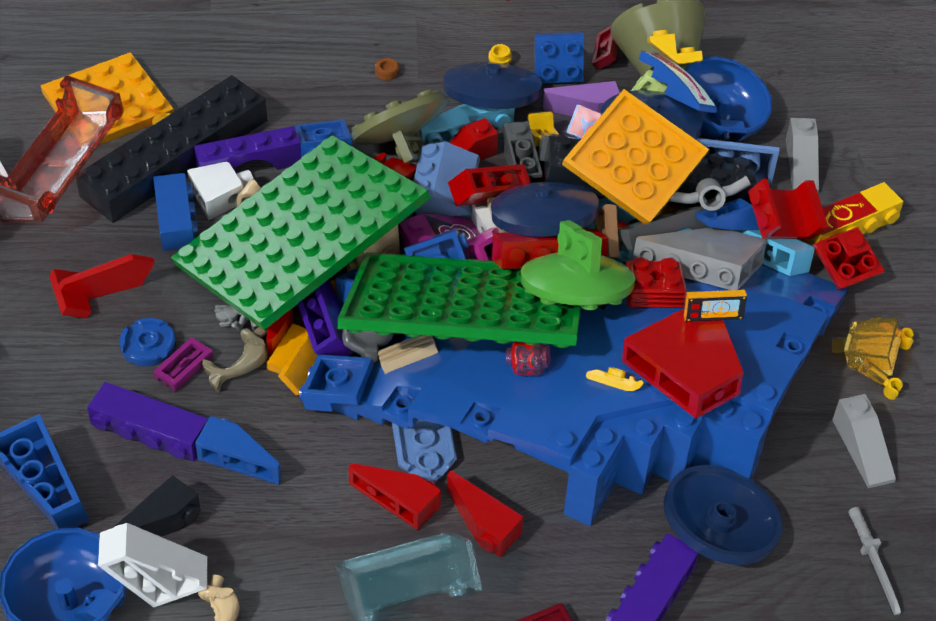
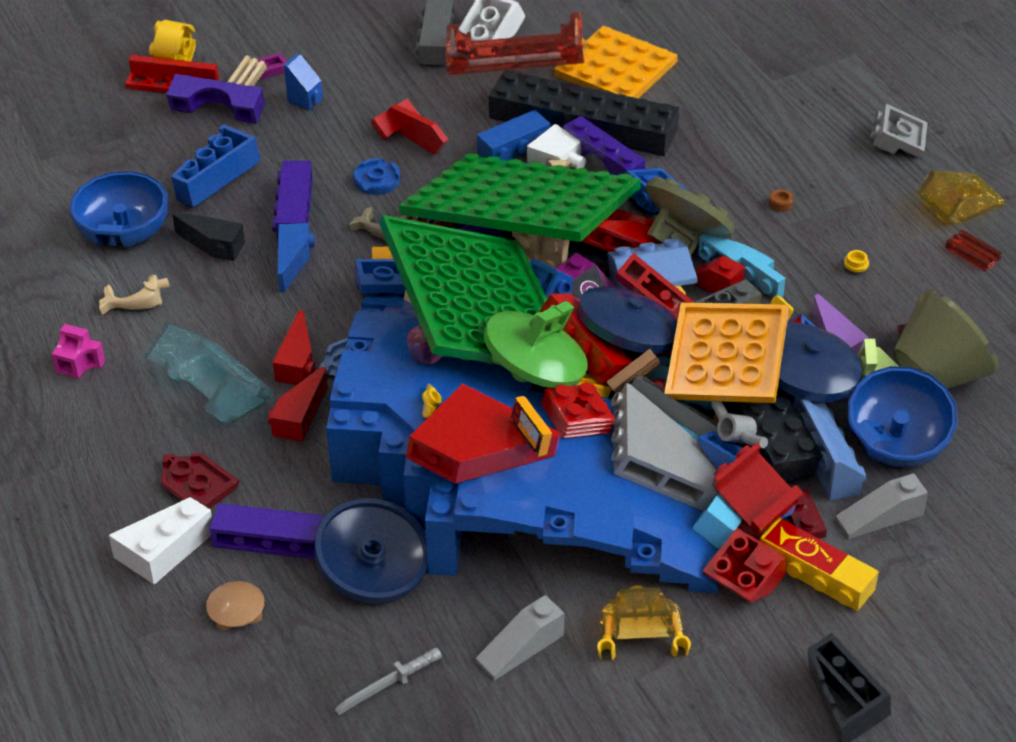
camera: 70 degrees right, 5 degrees down
white wedge [98,523,207,607] -> none
magenta tile [153,337,213,392] -> none
dark blue dish [443,62,542,109] -> none
blue plate [534,32,584,83] -> none
blue slope [638,50,717,113] -> none
yellow slope [647,30,703,65] -> none

